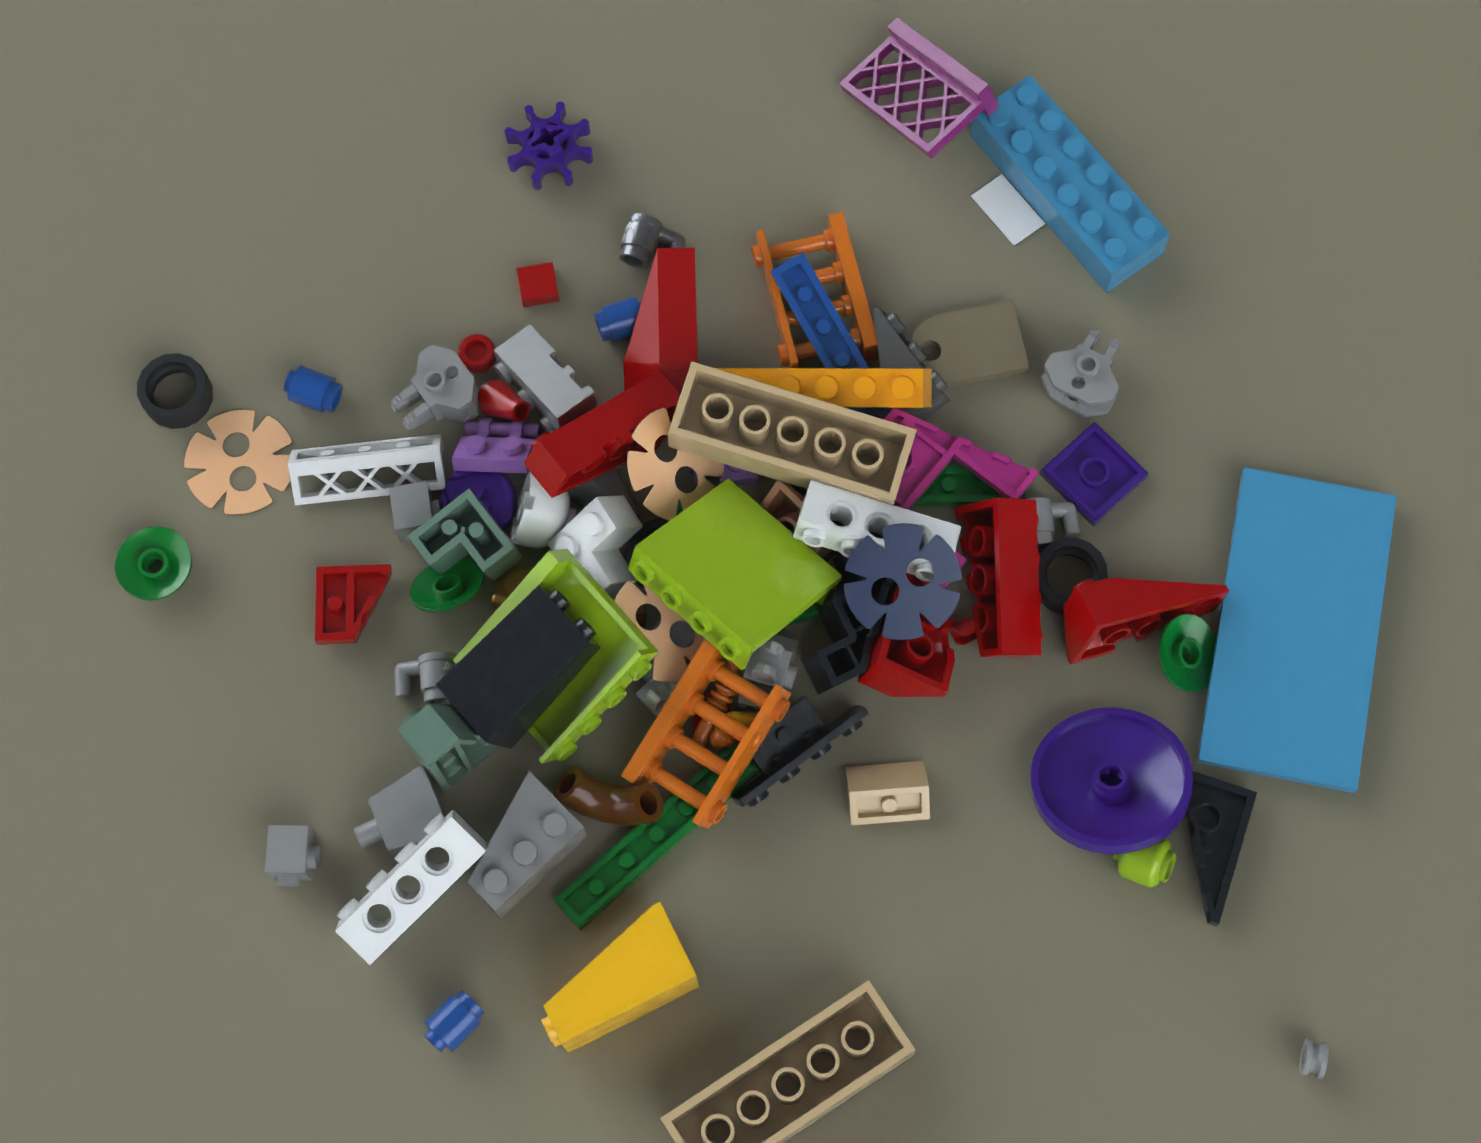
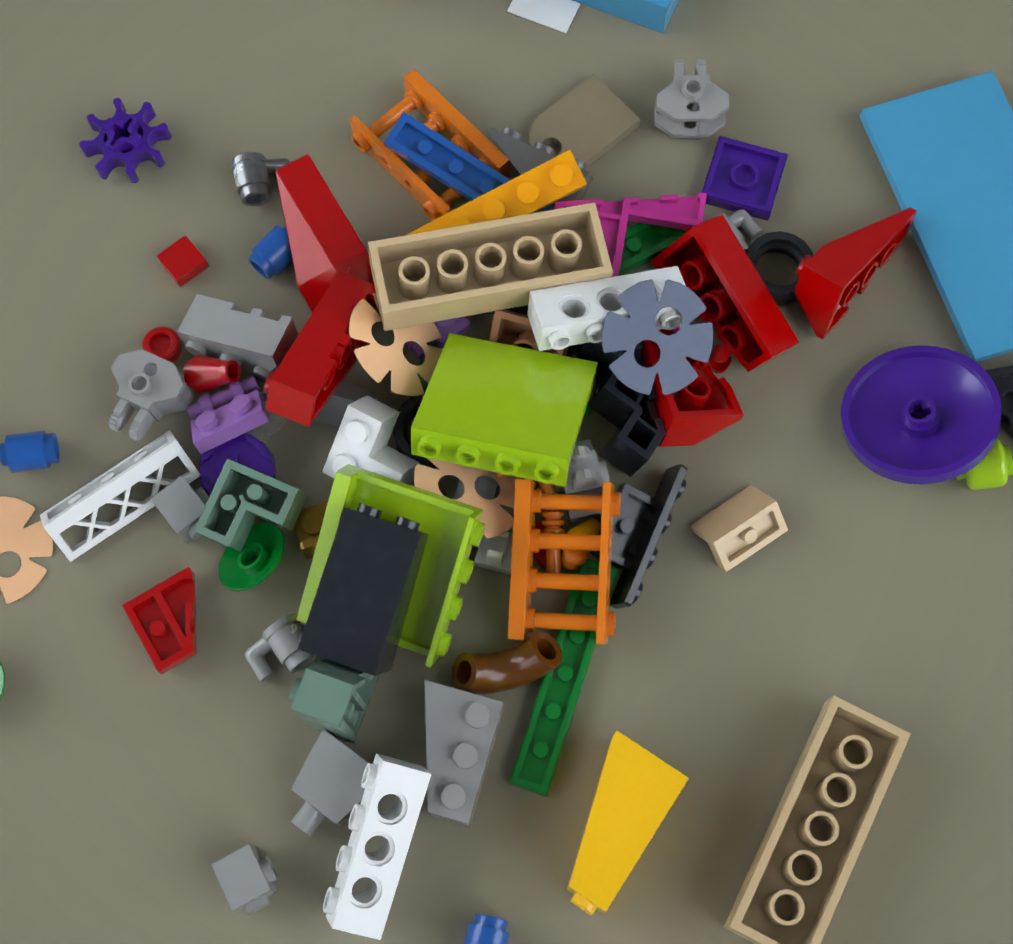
camera: 30 degrees left, 0 degrees up
white cylinder [510,471,576,548] -> none
green dish [1158,614,1216,692] -> none

